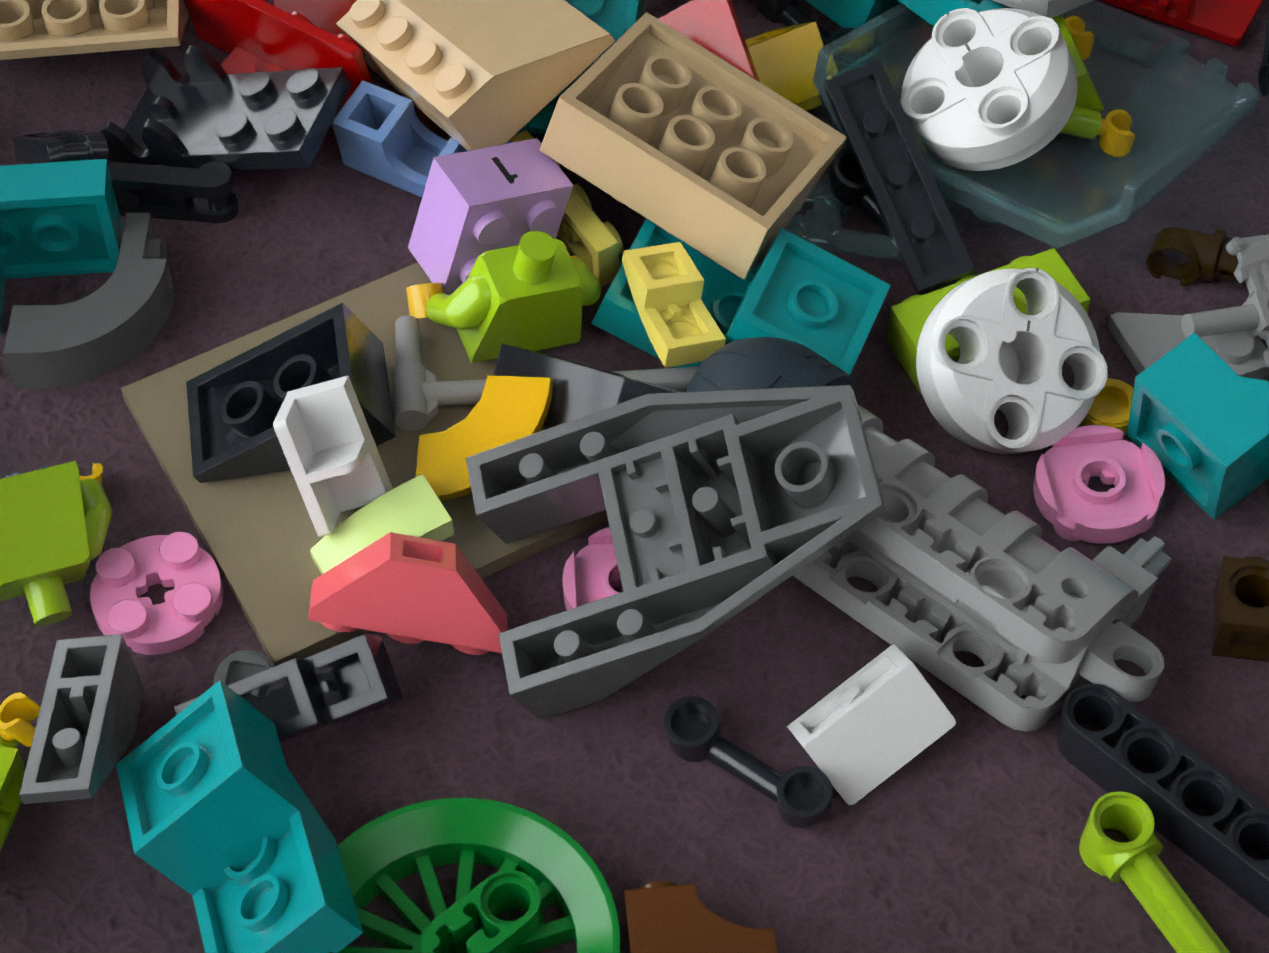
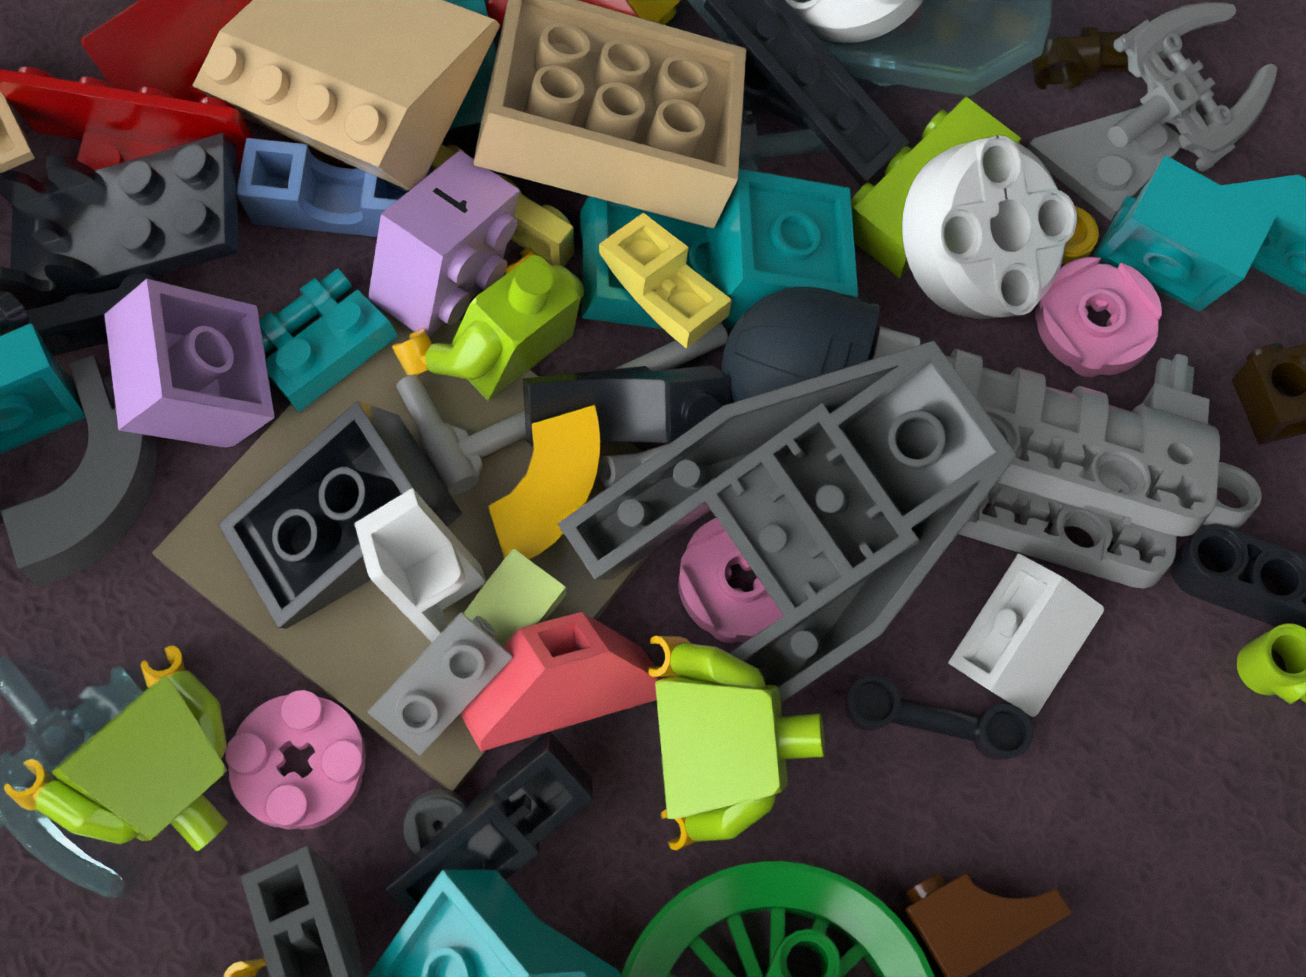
camera: 30 degrees left, 15 degrees up
none -> lavender brick [104,279,275,448]
none -> teal plate [259,268,398,412]
none -> light grey hinge [368,612,513,756]
none -> lime torso [648,636,825,850]

